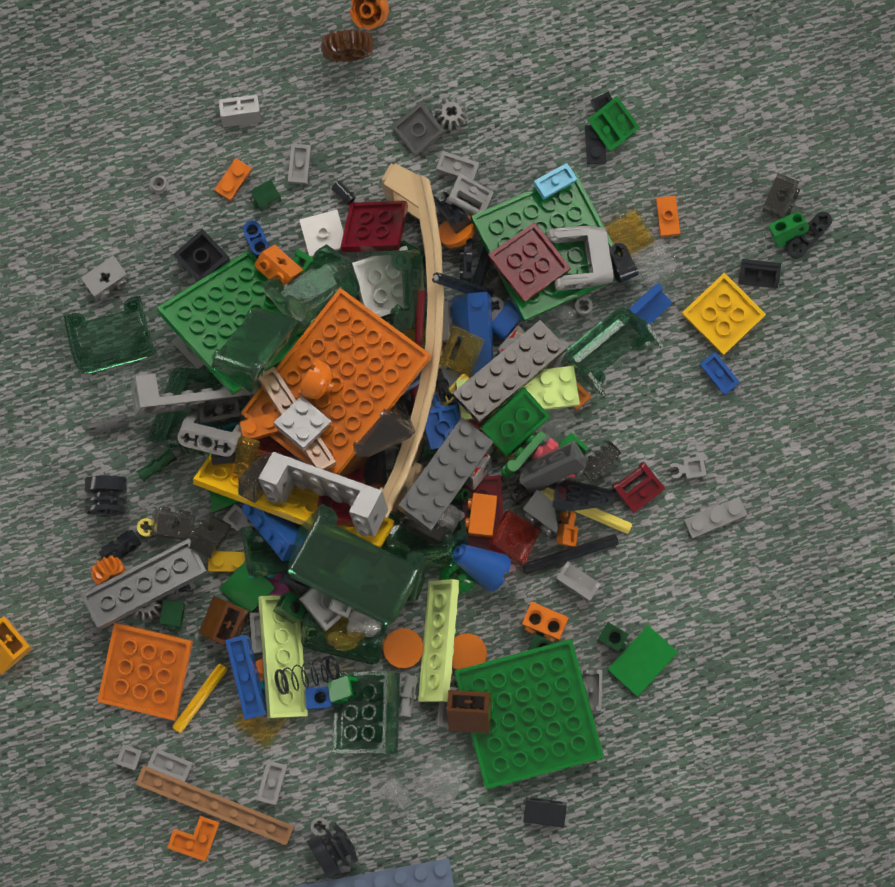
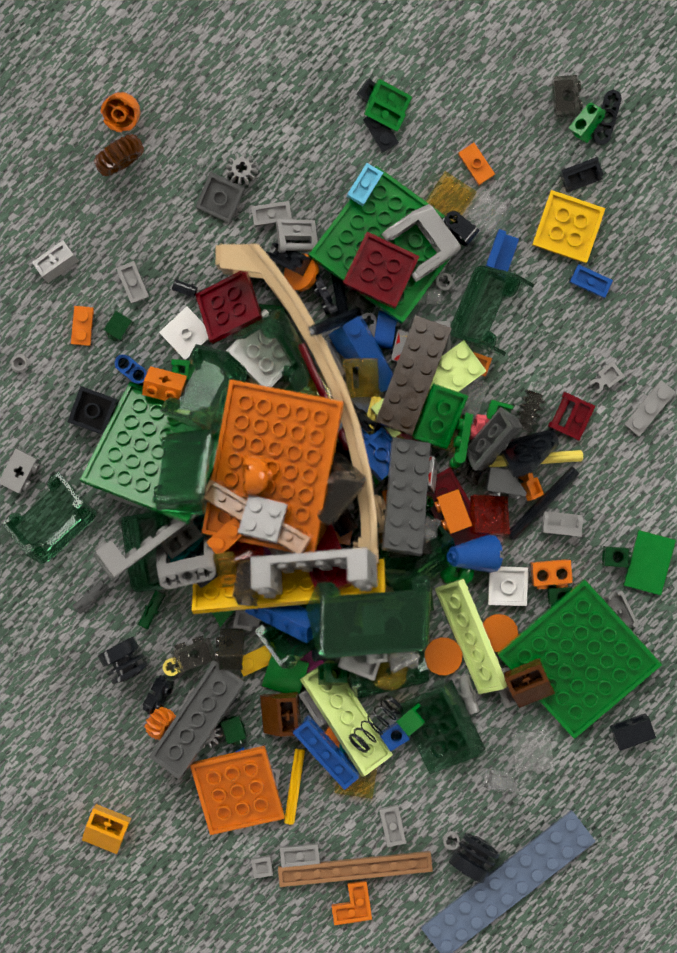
camera: 25 degrees left, 10 degrees up
none -> white plate [488,566,528,606]

